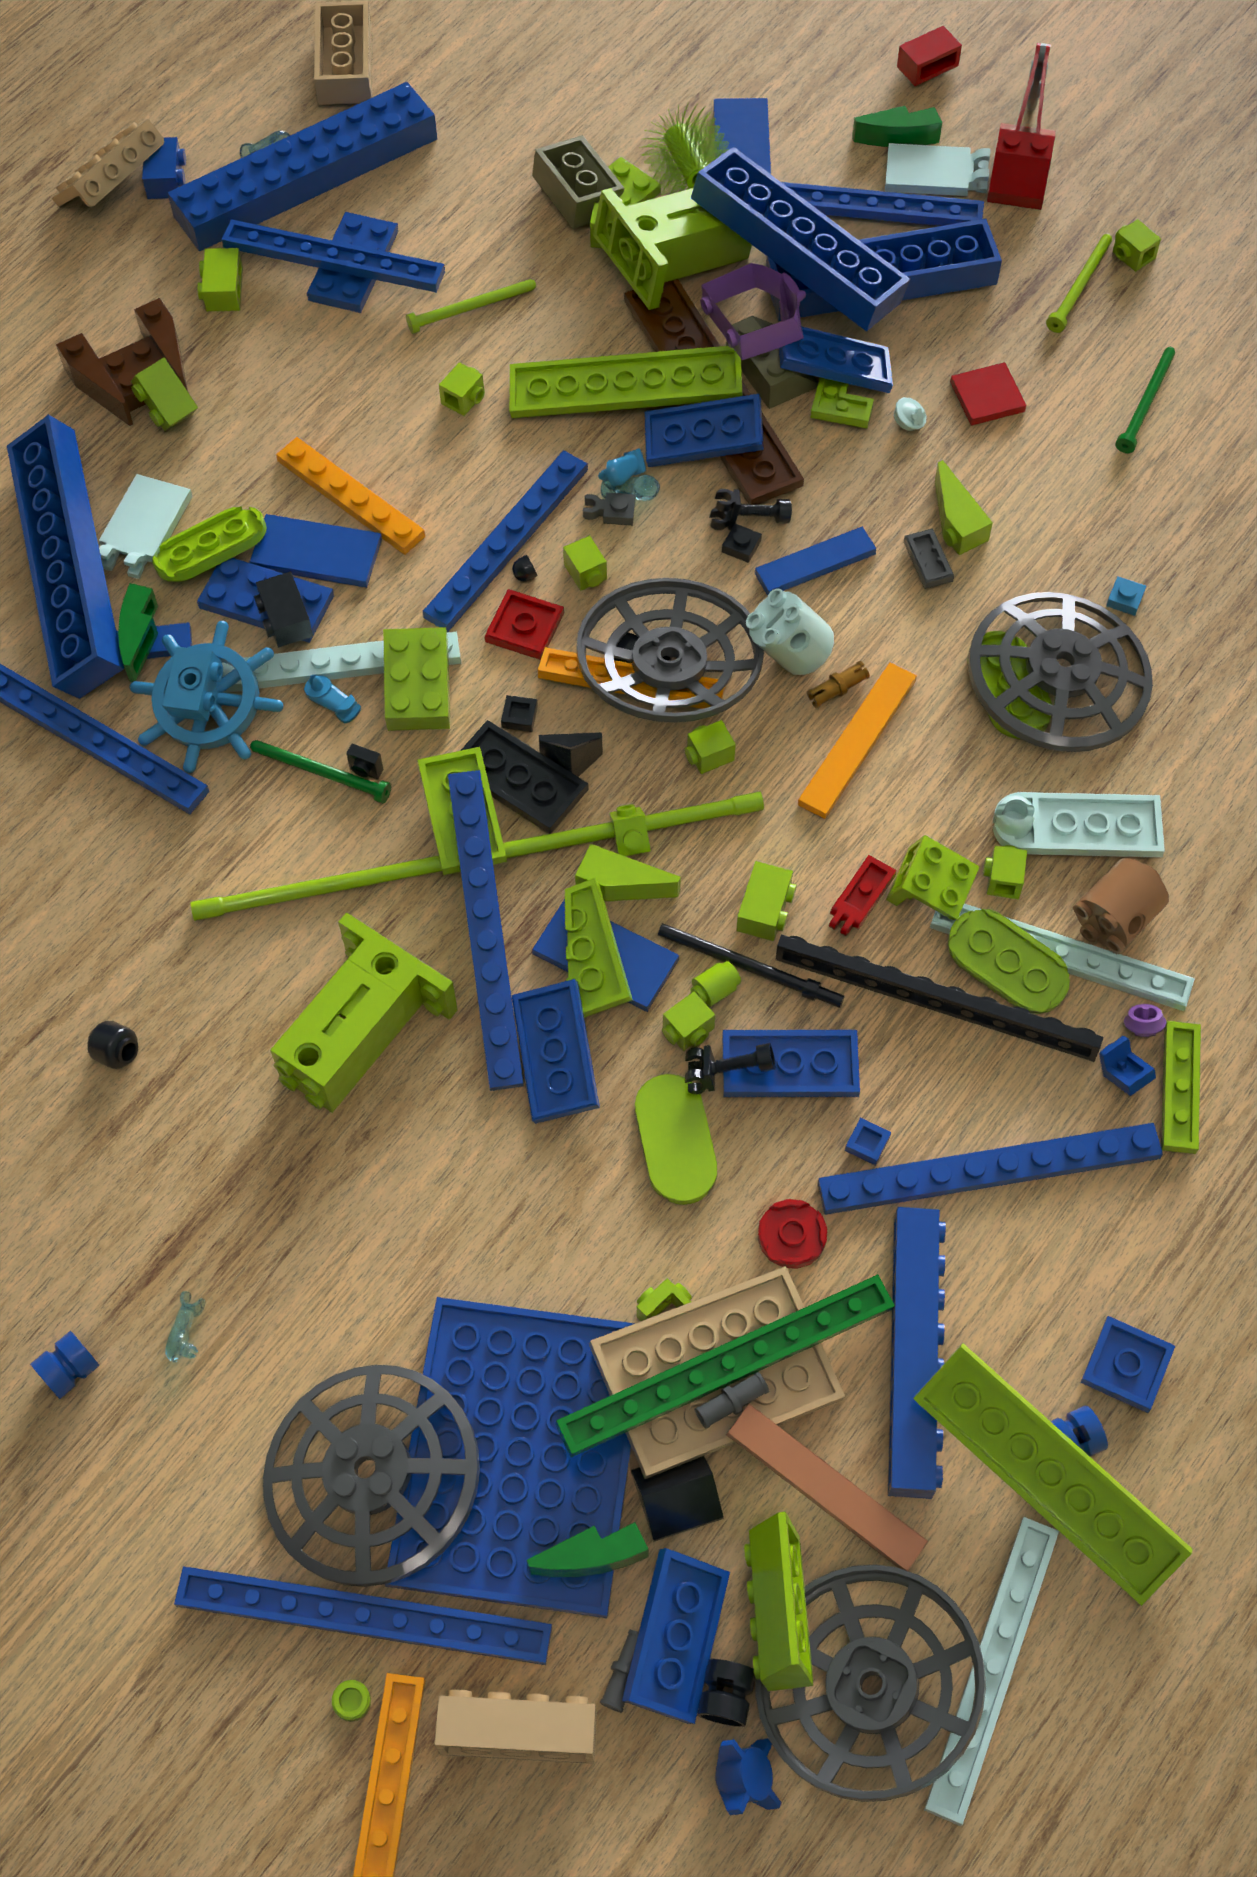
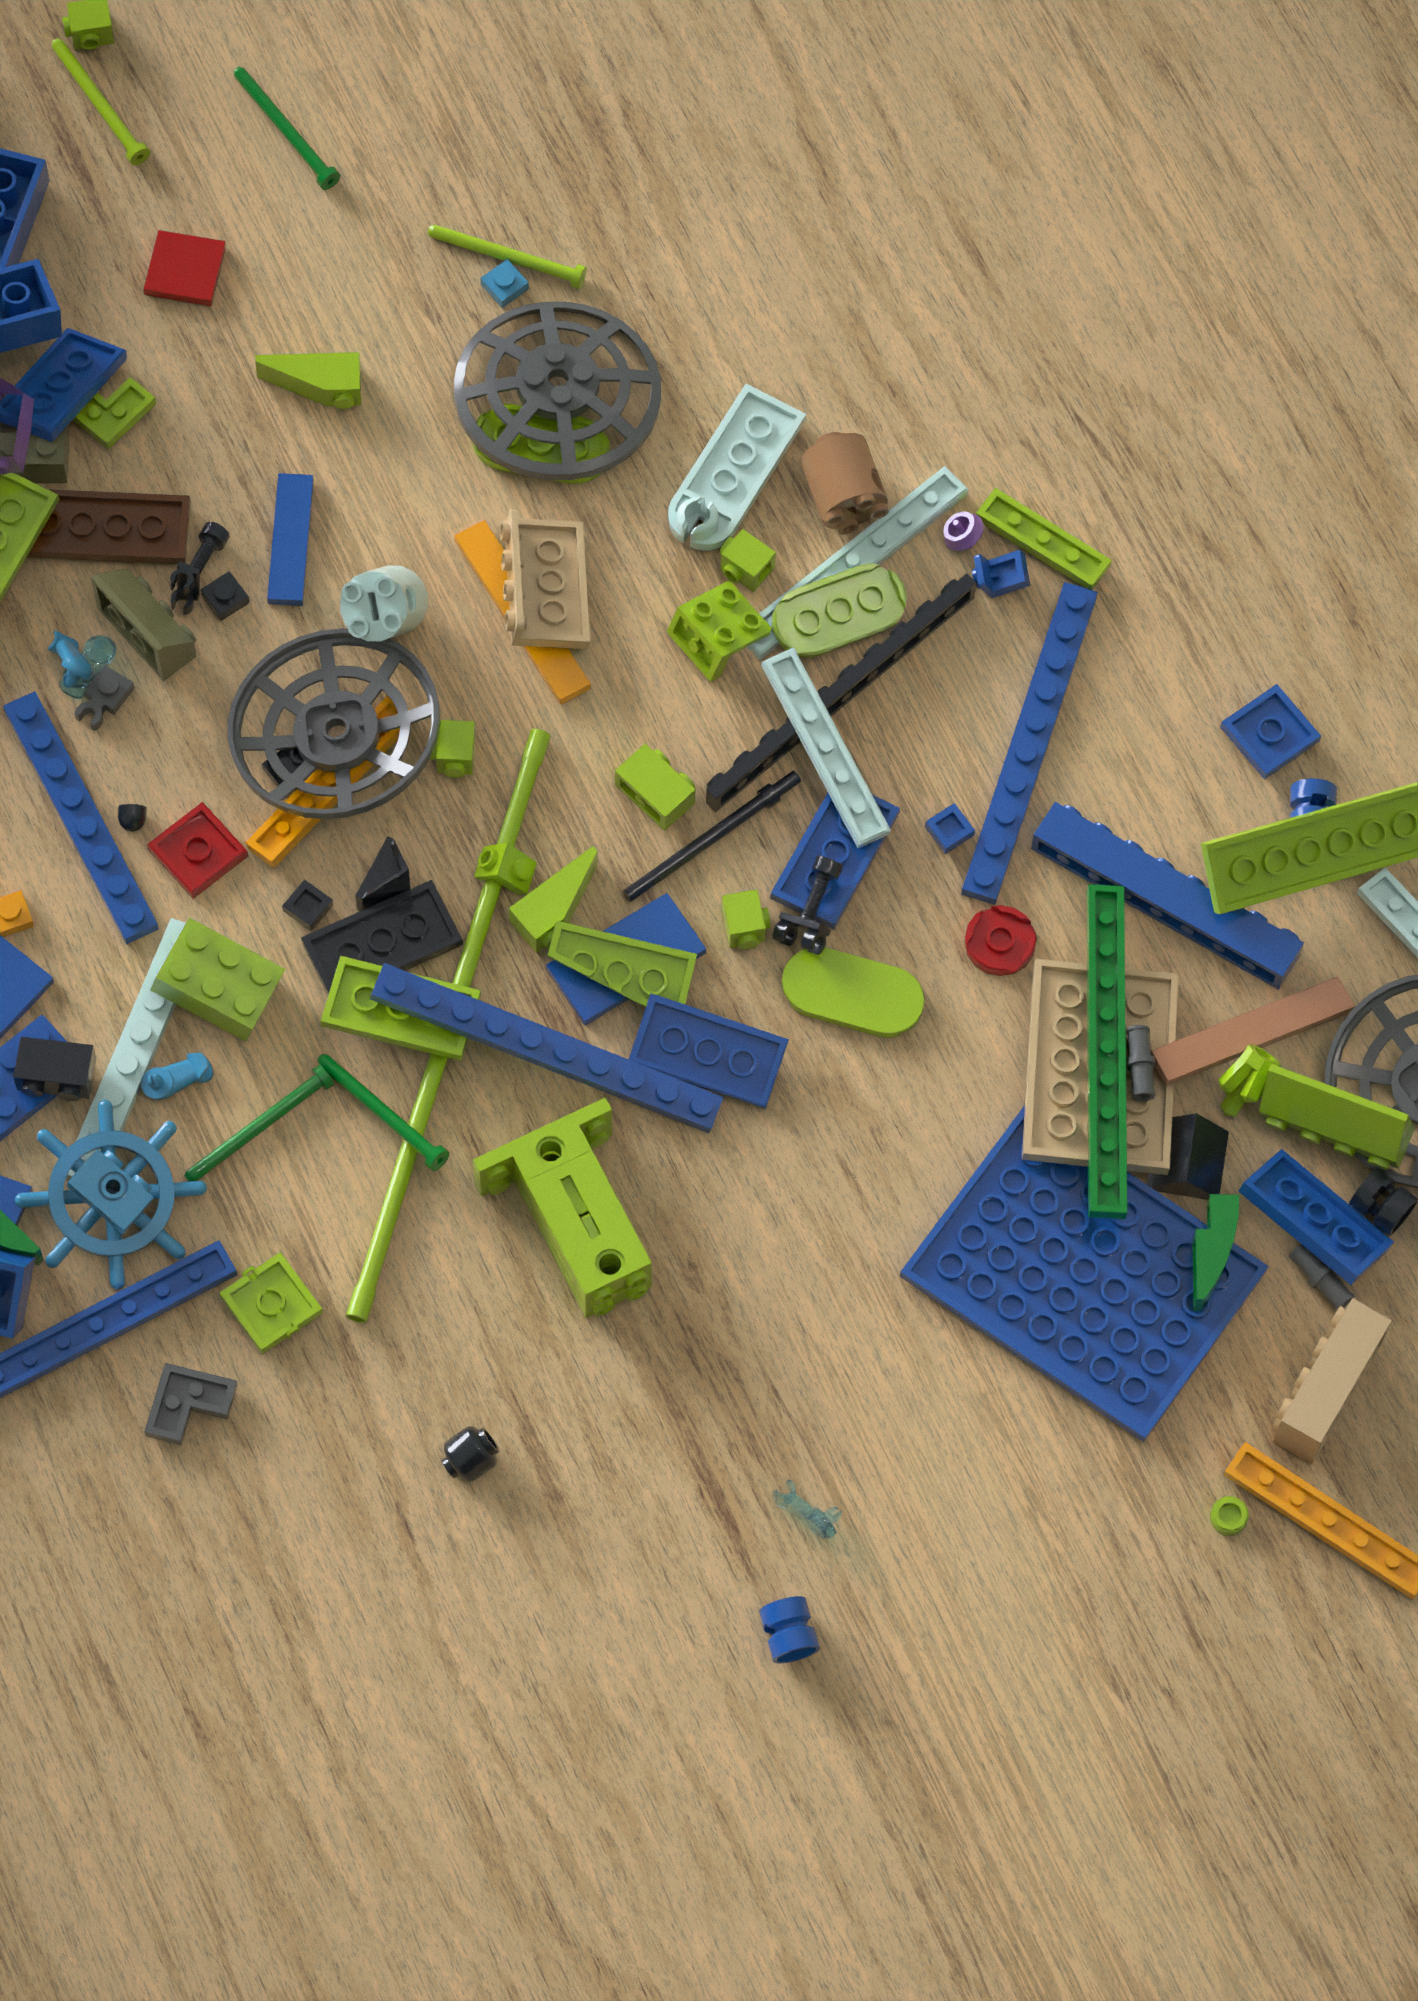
camera: 65 degrees left, 5 degrees up
blue plate [174,1566,552,1665] -> none
dark grey dish [263,1365,480,1587] -> none
black plate [346,743,384,780] -> none
lime brick [563,535,607,591] -> none
lime bracket [637,1278,692,1321] -> none
blue tile [645,394,764,467] -> none
lime brick [690,961,741,1007] -> none
pearl gold pin [807,661,870,708] -> none
red hinge [829,855,897,936] -> none
light aqua hat [894,397,927,431] -> none
dark grey plate [904,528,954,589] -> none
none -> olive slope [91,568,197,681]
none -> dark grey plate [144,1363,238,1445]
none -> lime plate [219,1252,323,1354]
none -> green bar [317,1054,450,1171]
none -> lime bar [428,225,587,290]
none -> tan bracket [500,509,590,649]
none -> light aqua tile [761,648,891,848]
none -> lime rock [1218,1044,1281,1117]

